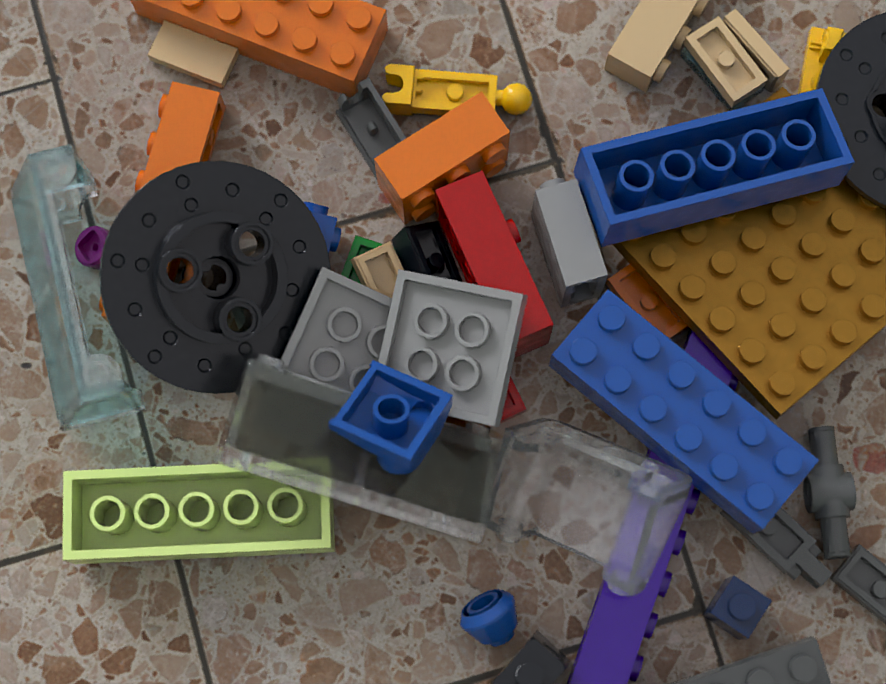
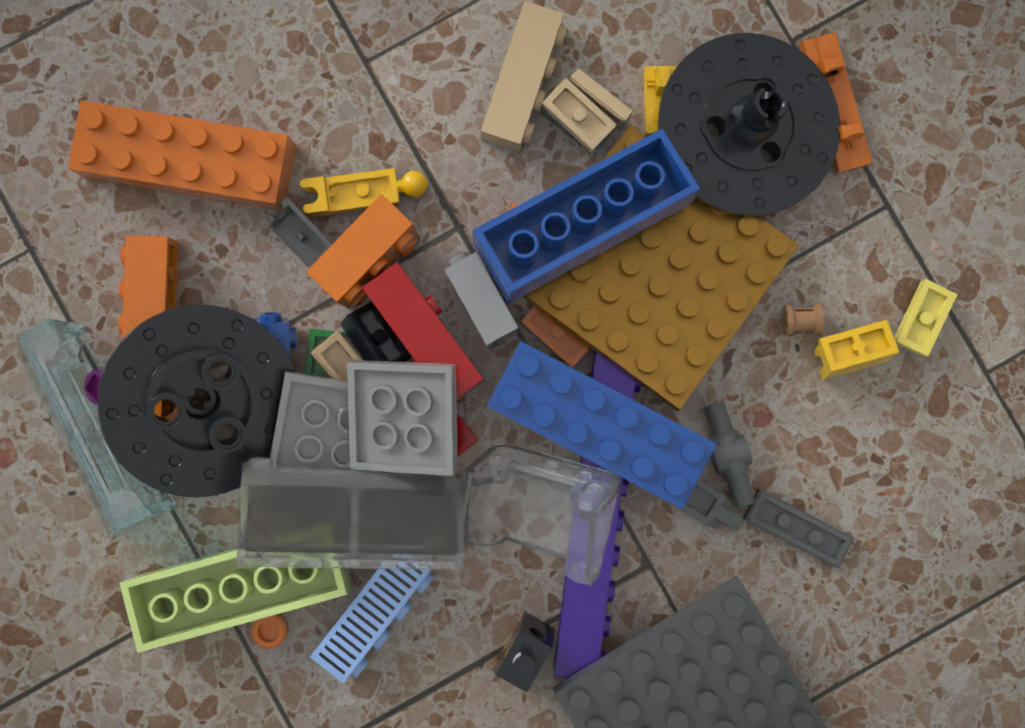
camera: 10 degrees left, 10 degrees up
tan tile [148,20,240,89] -> none
blue slope [329,360,453,474] -> none
blue cone [460,589,518,647] -> none
dark blue brick [702,575,772,640] -> none
none -> orange tile [251,614,289,649]
none -> light blue brick [310,539,434,684]

